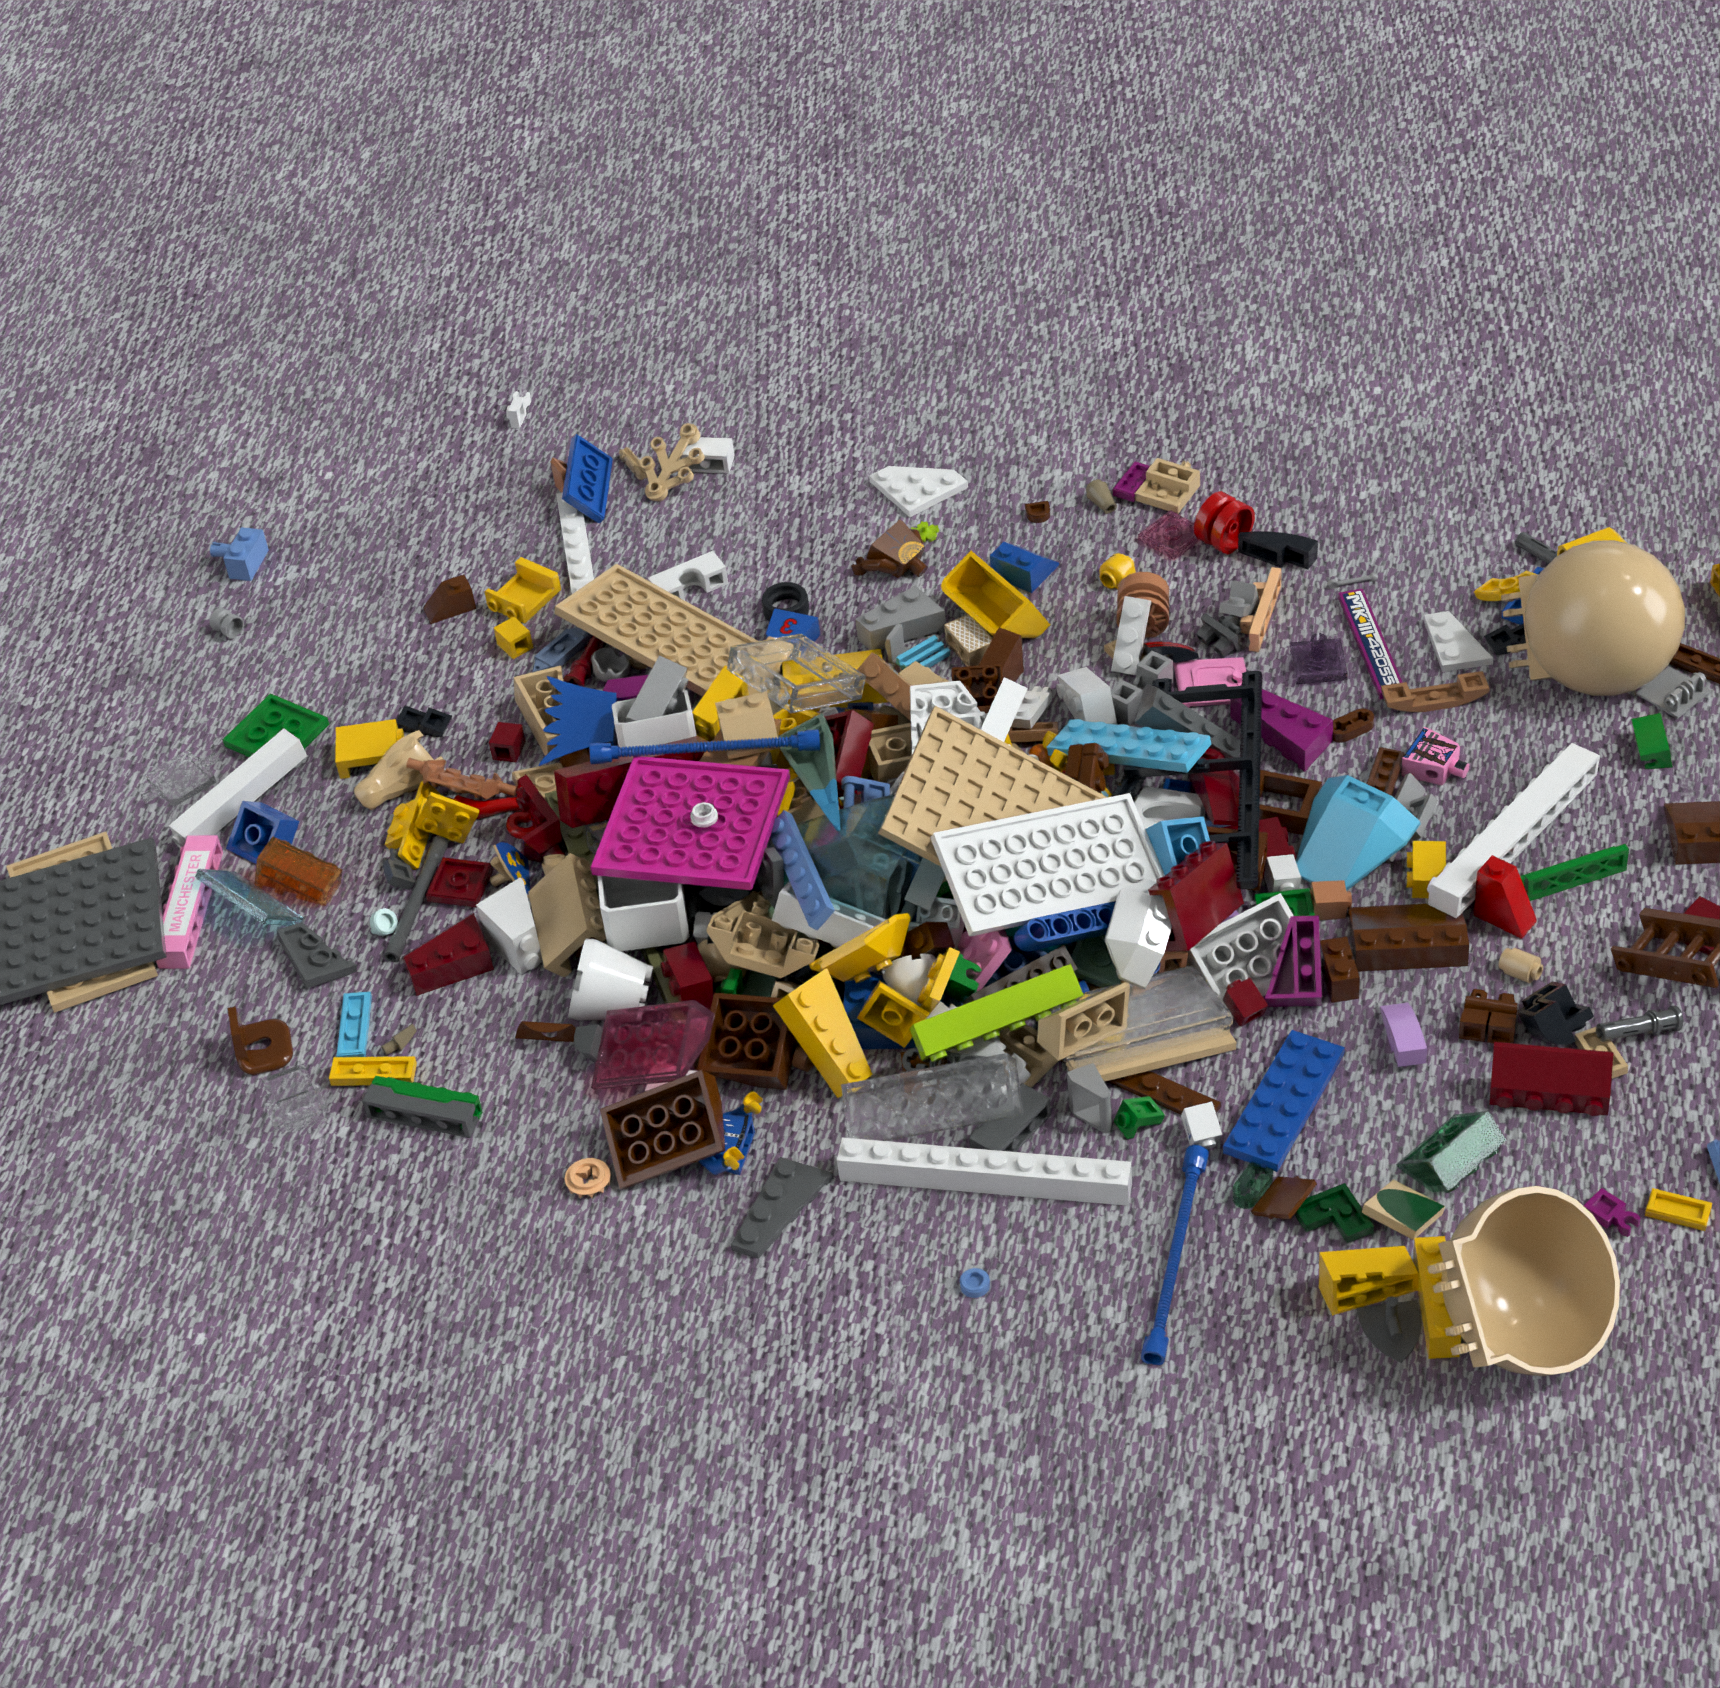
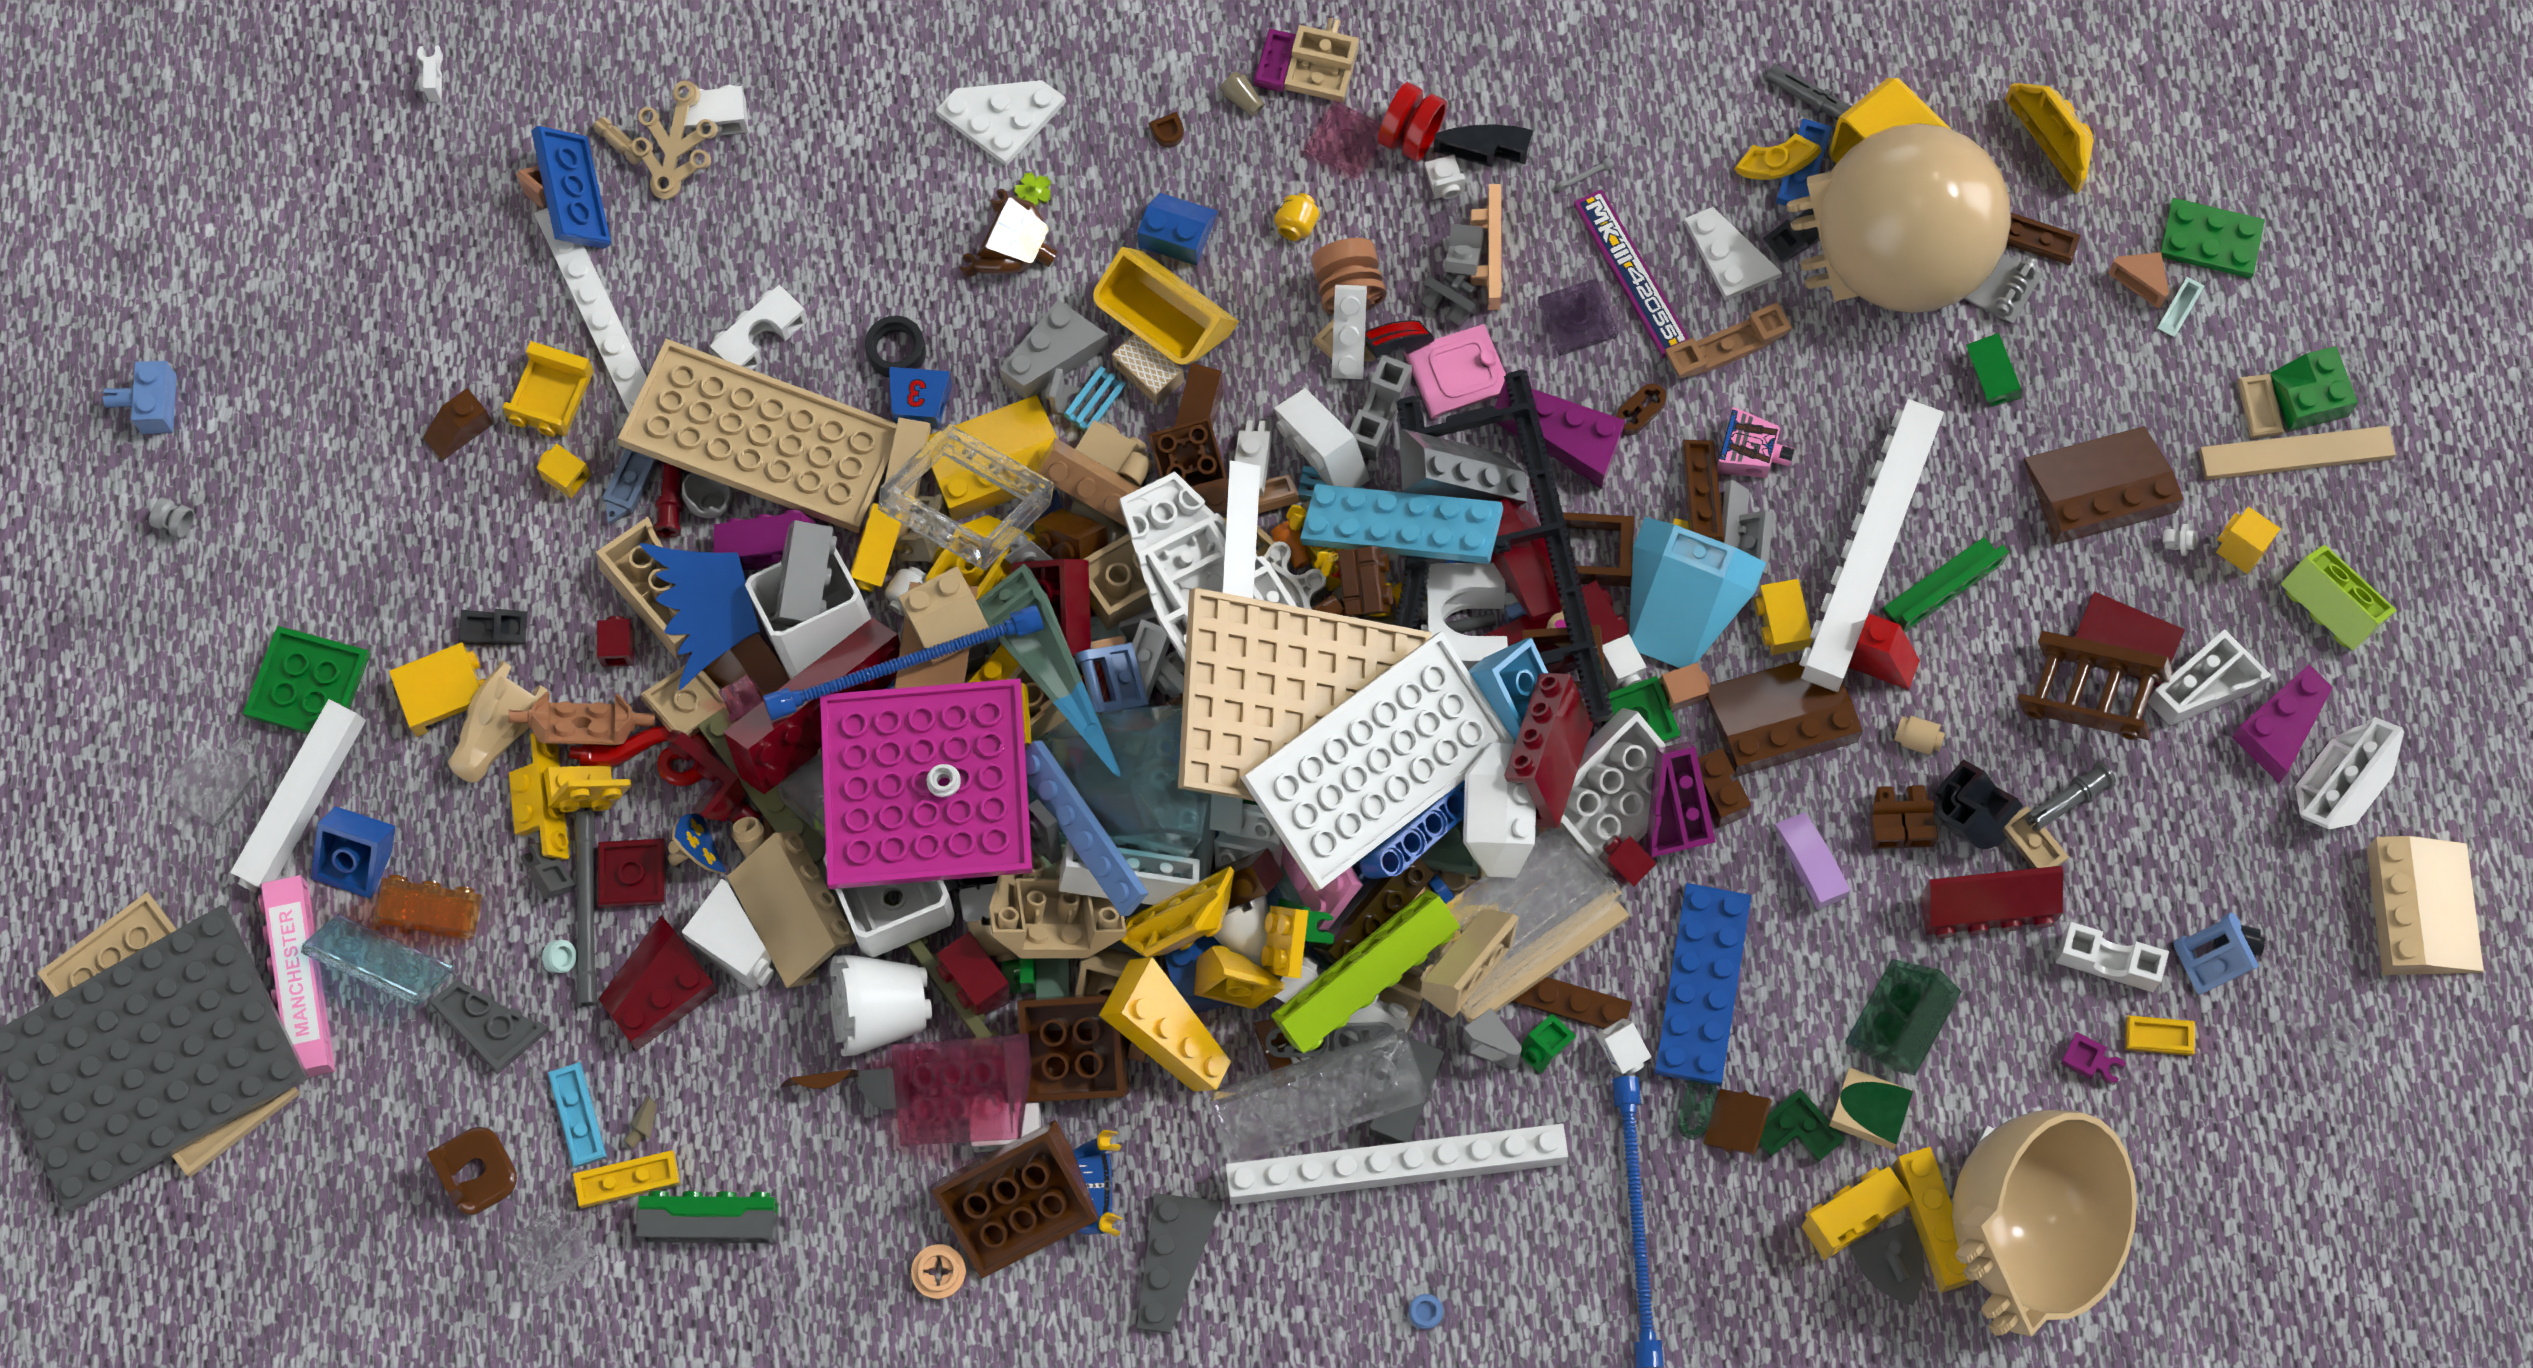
camera: 20 degrees left, 25 degrees up
none -> white bracket [1424,155,1465,199]
none -> white arch [2055,922,2169,992]

